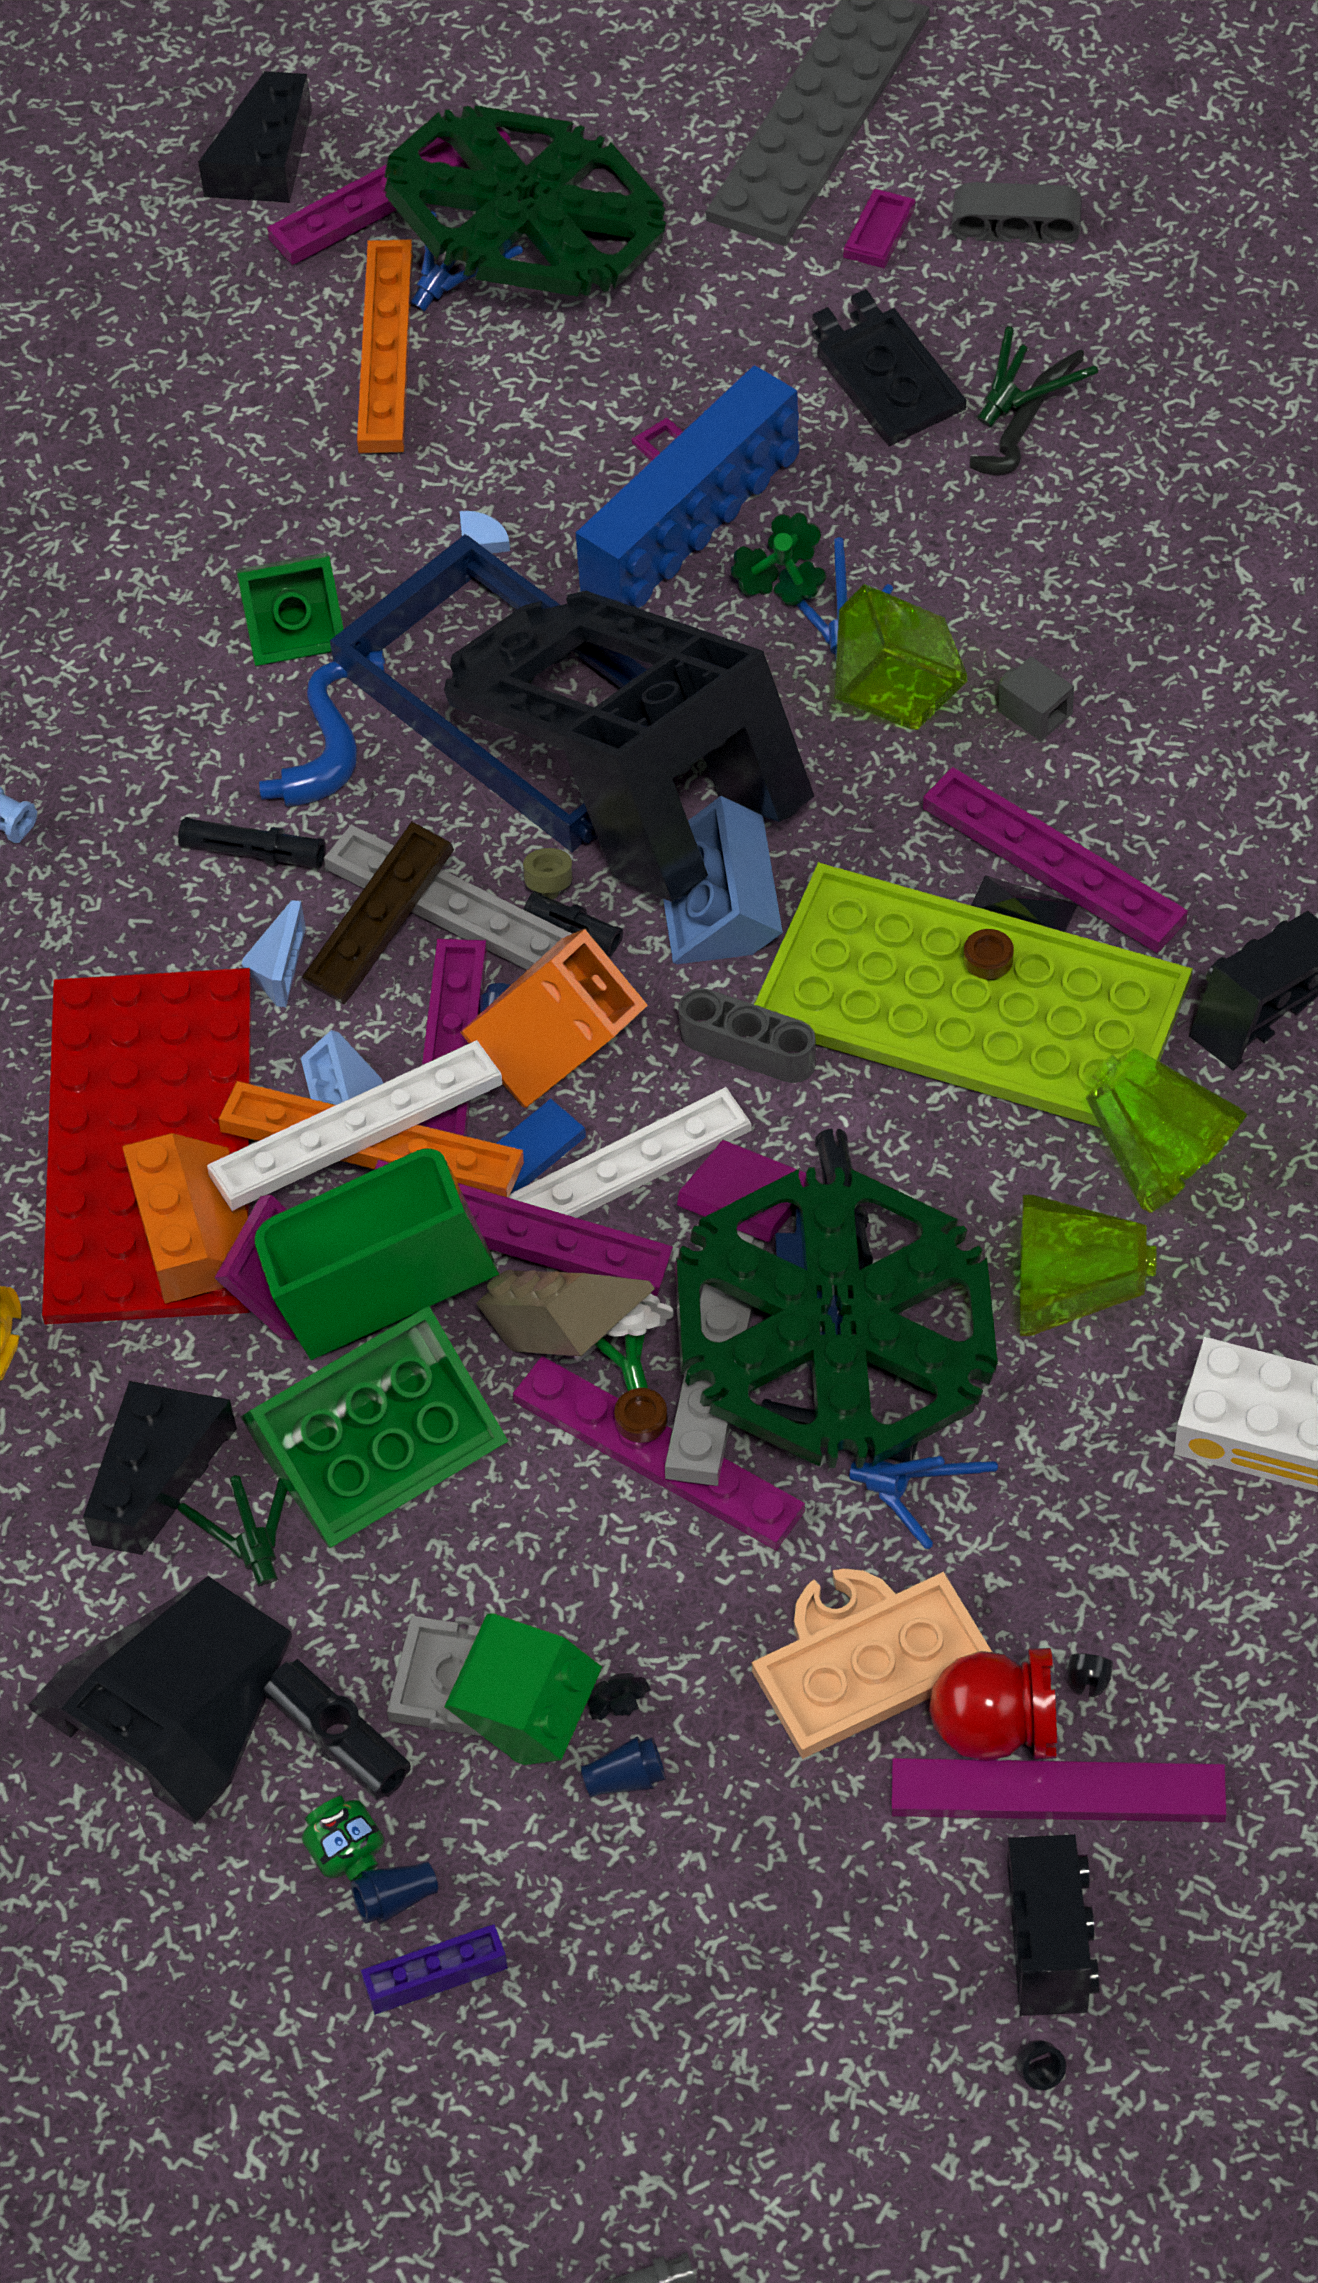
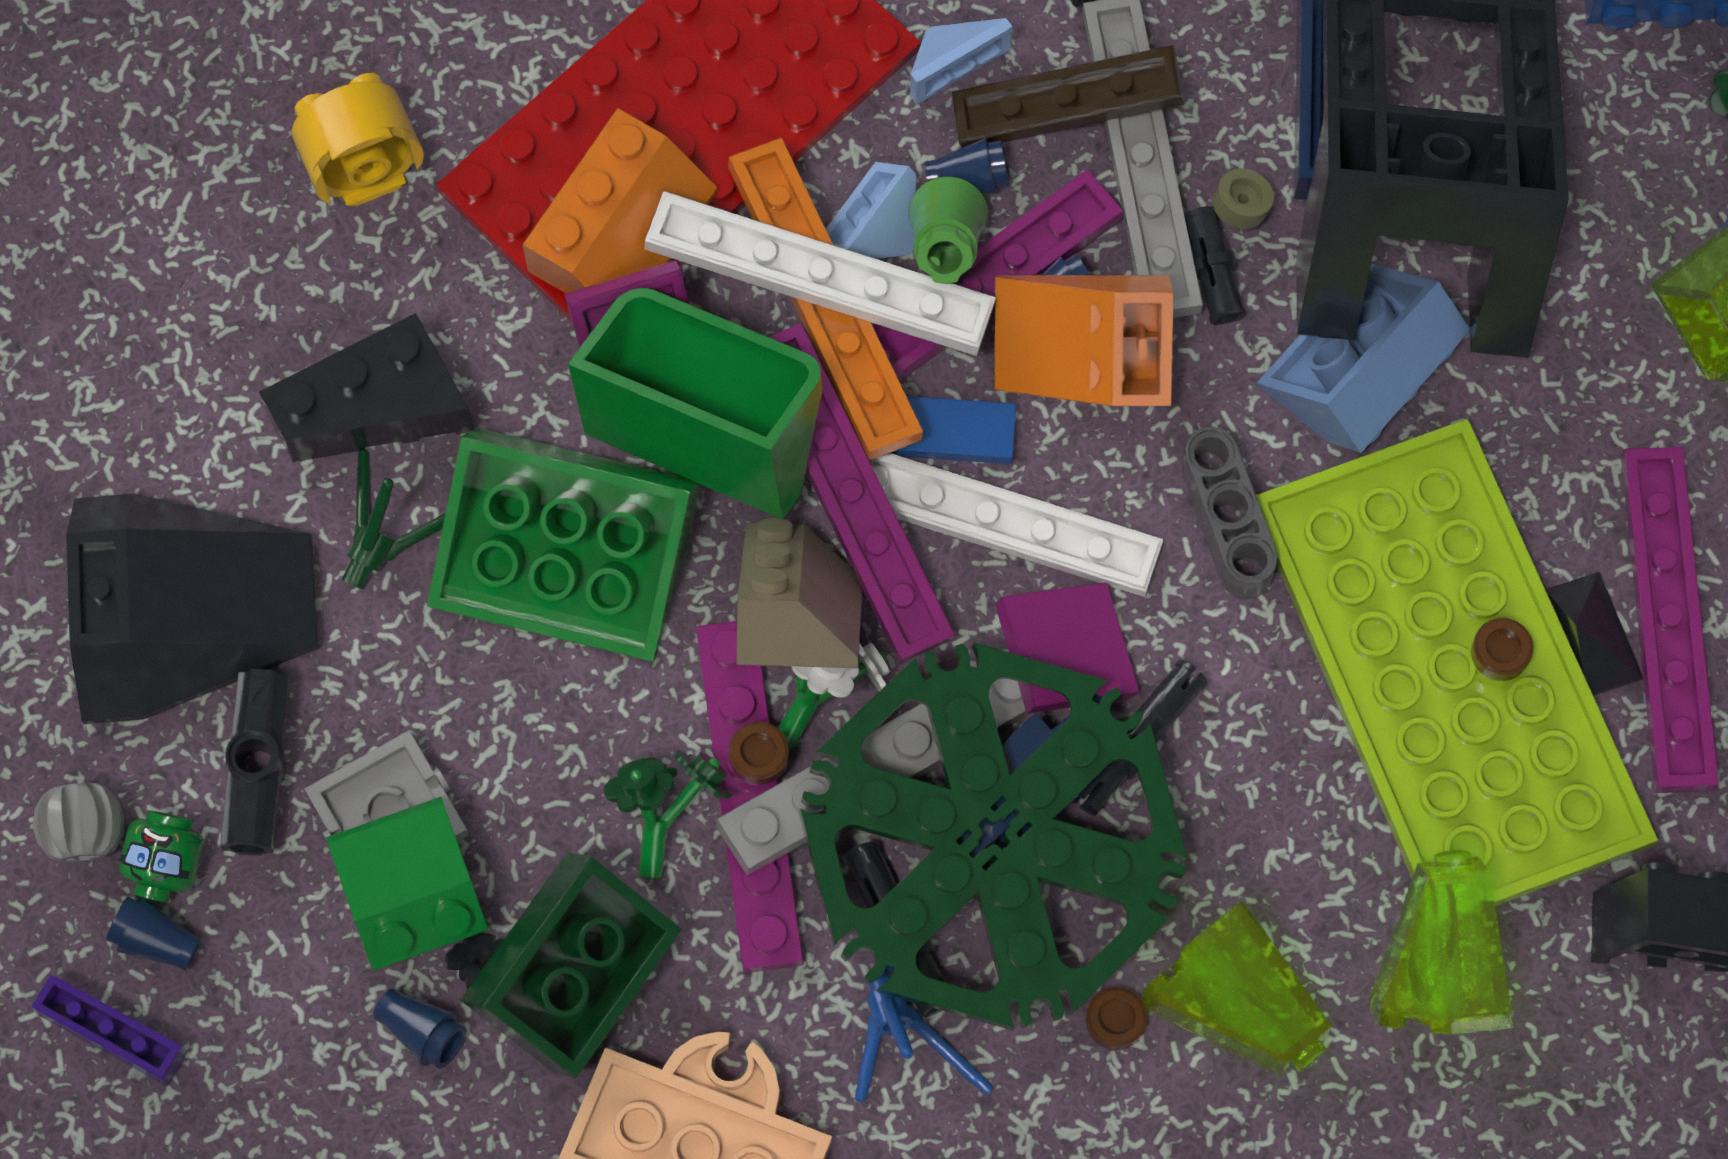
camera: 45 degrees right, 15 degrees up
none -> light grey piece [33,783,124,862]
none -> dark green brick [460,853,682,1078]
none -> dark green plant [604,750,733,878]
none -> bright green plant [908,177,988,284]
none -> dark blue cone [924,138,1011,194]
none -> reddish brown tile [1086,987,1147,1050]

